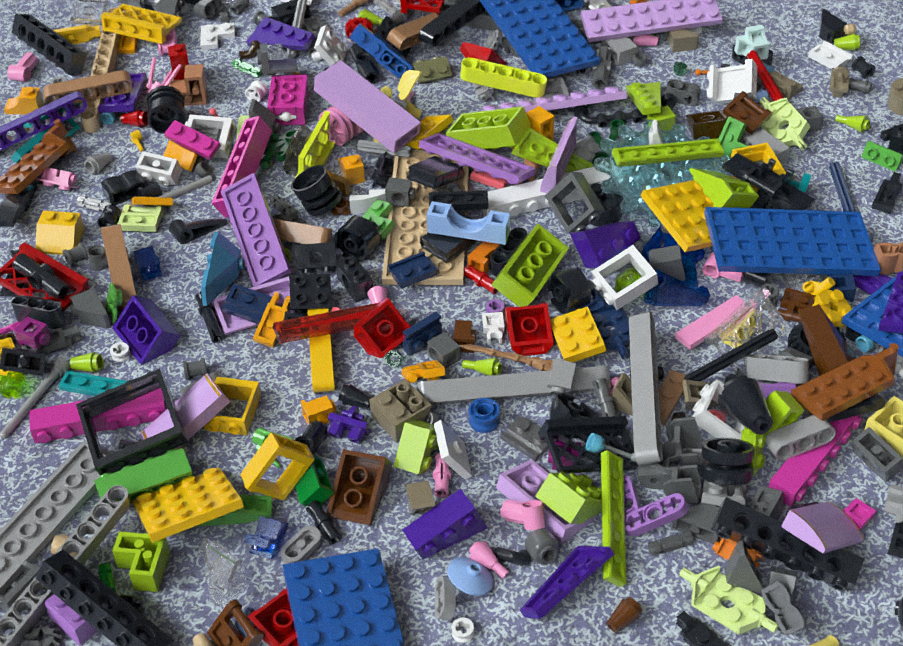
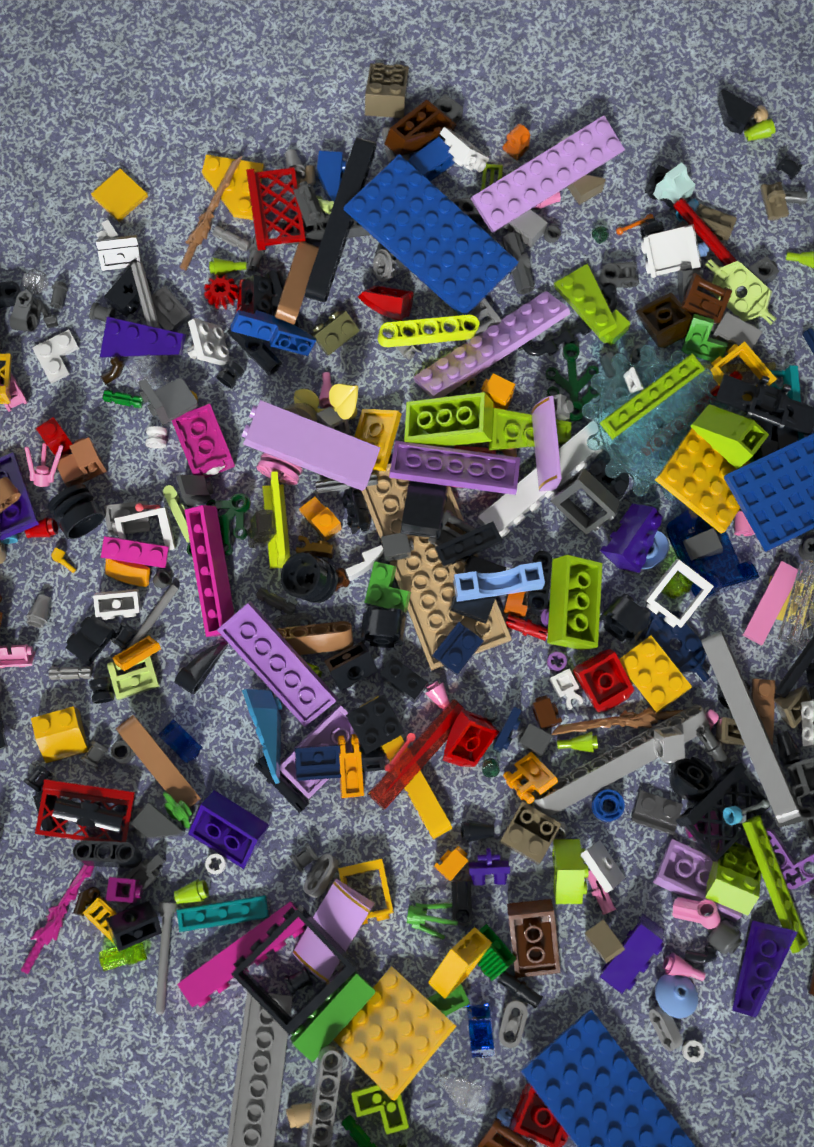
camera: 25 degrees left, 30 degrees up
white plate [808,41,853,69] -> none

